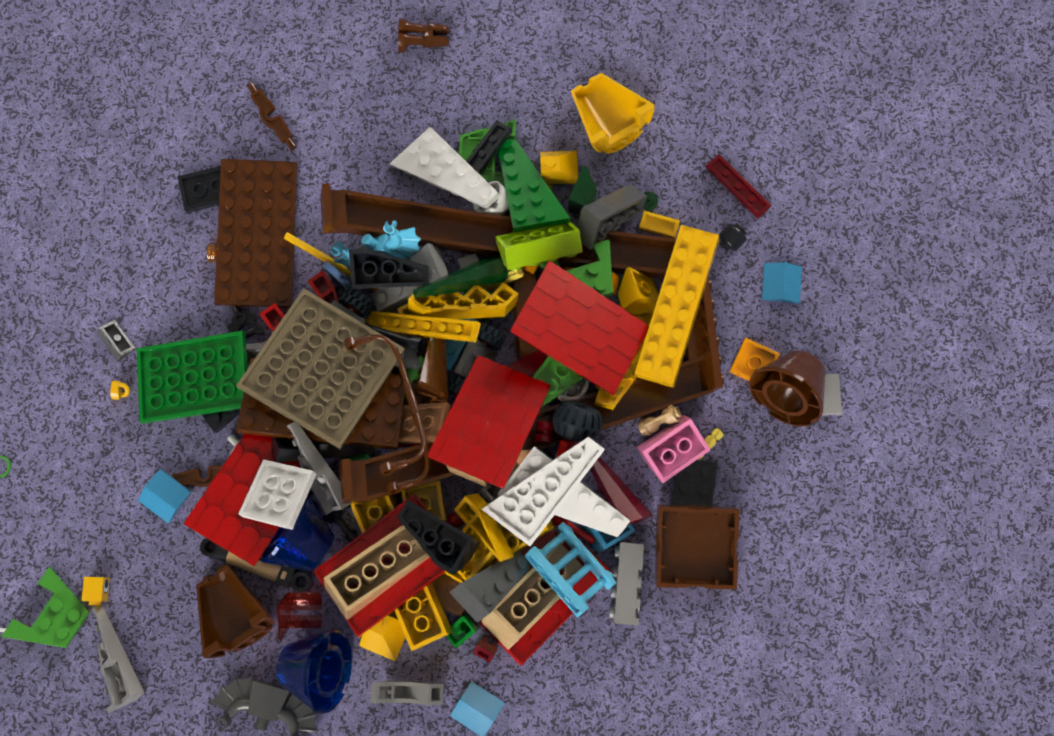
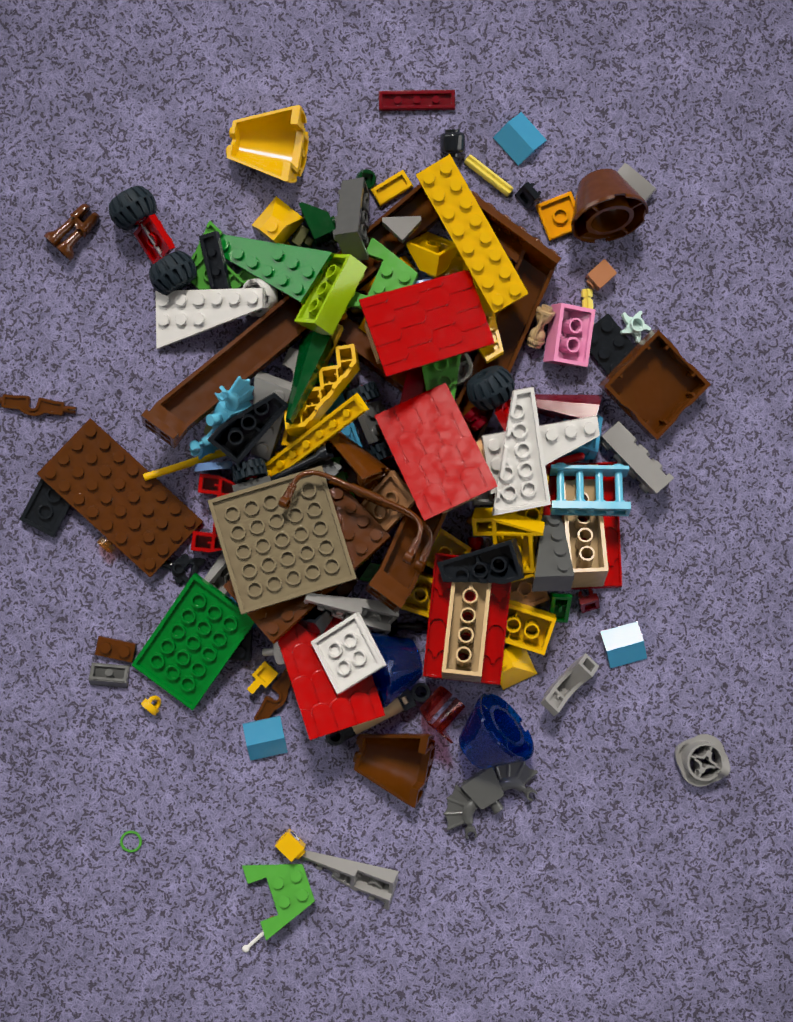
camera: 50 degrees left, 10 degrees up
none -> reddish brown plate [95,636,137,663]
none -> black plate [109,186,197,295]
none -> yellow plate [247,661,279,694]
none -> olive tile [290,225,314,246]
none -> light grey slope [382,216,421,244]
none -> light yellow axle [464,155,513,197]
none -> black tile [515,182,541,209]
none -> nougat brick [585,259,617,291]
none -> light aqua animal [620,311,651,343]

